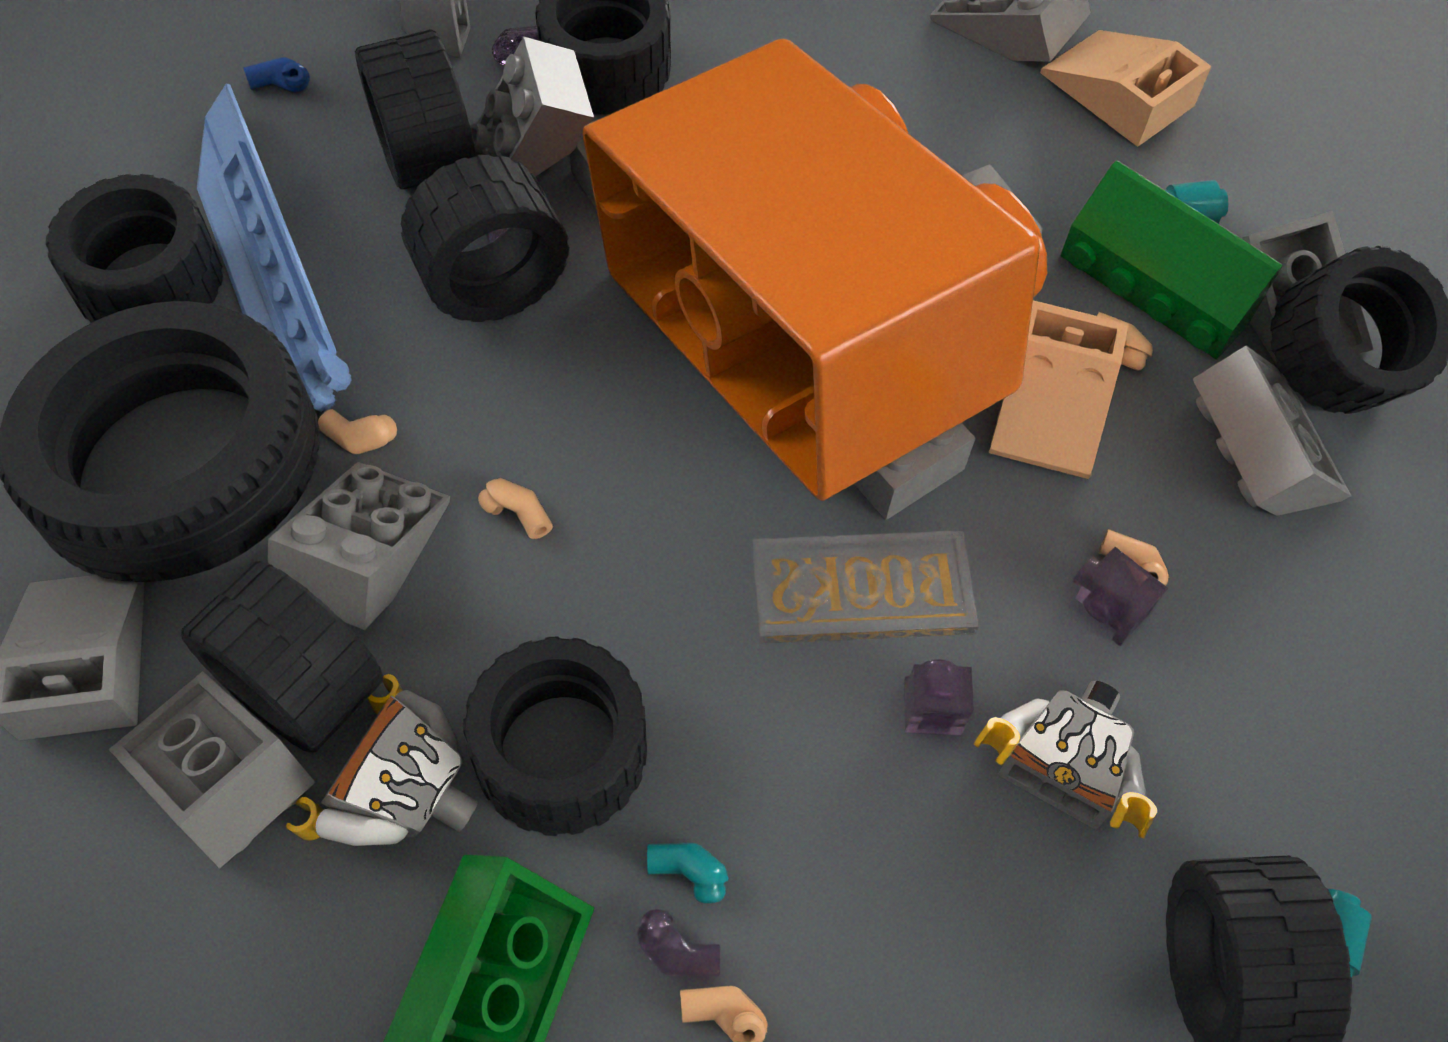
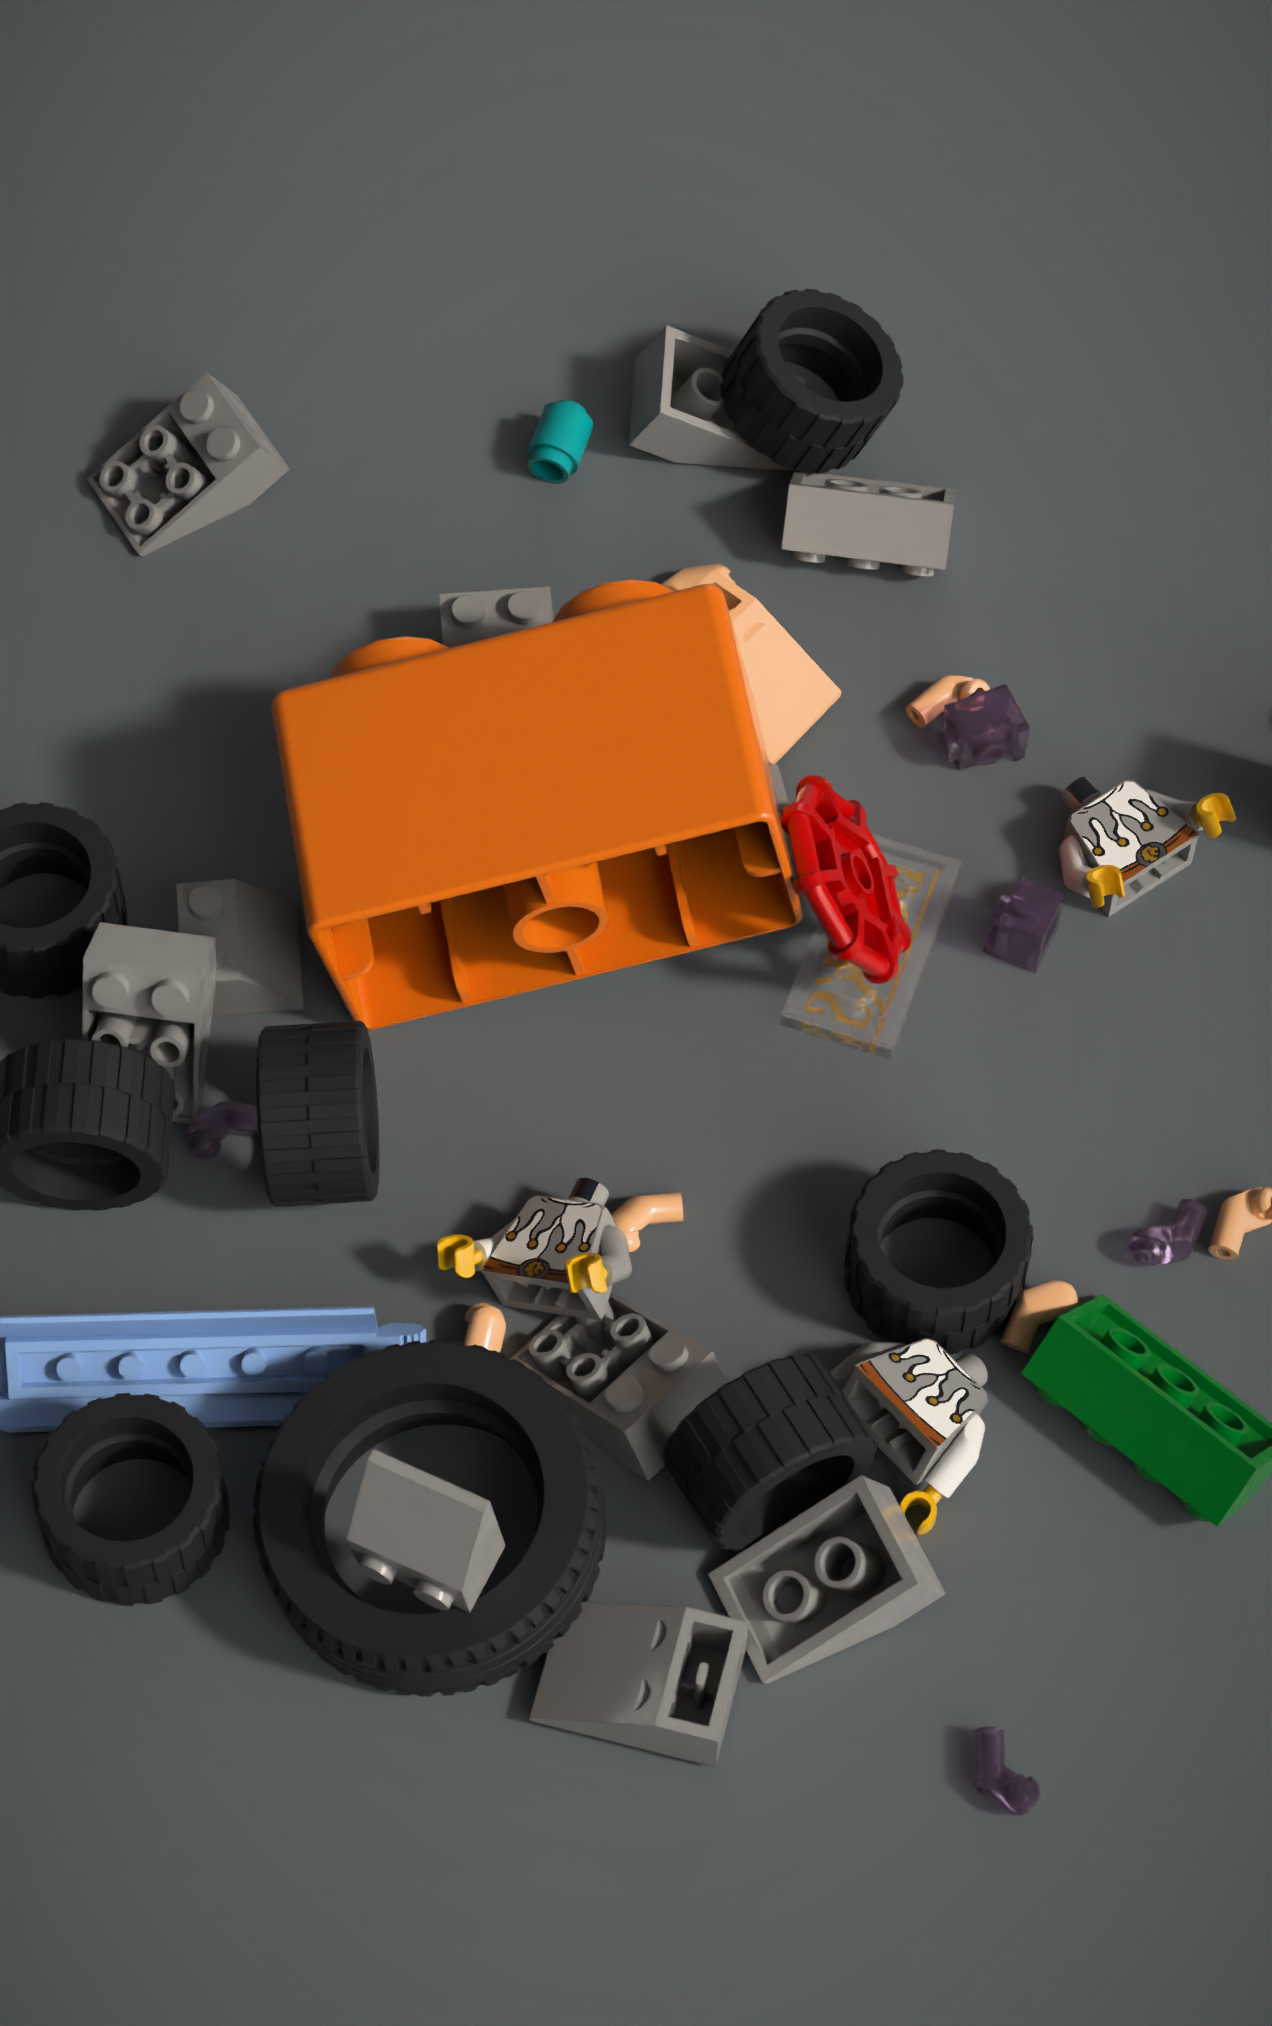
camera: 65 degrees left, 0 degrees up
teal arm [647,843,729,903] -> none
light nougat slope [1040,30,1212,147] -> none
green slope [1060,160,1283,360] -> none
none -> light grey slope [346,1449,506,1613]
none -> torso [437,1178,632,1320]
none -> red plate [781,775,911,984]
none -> clear purple arm [972,1727,1040,1815]
none -> light nougat arm [1000,1280,1079,1353]

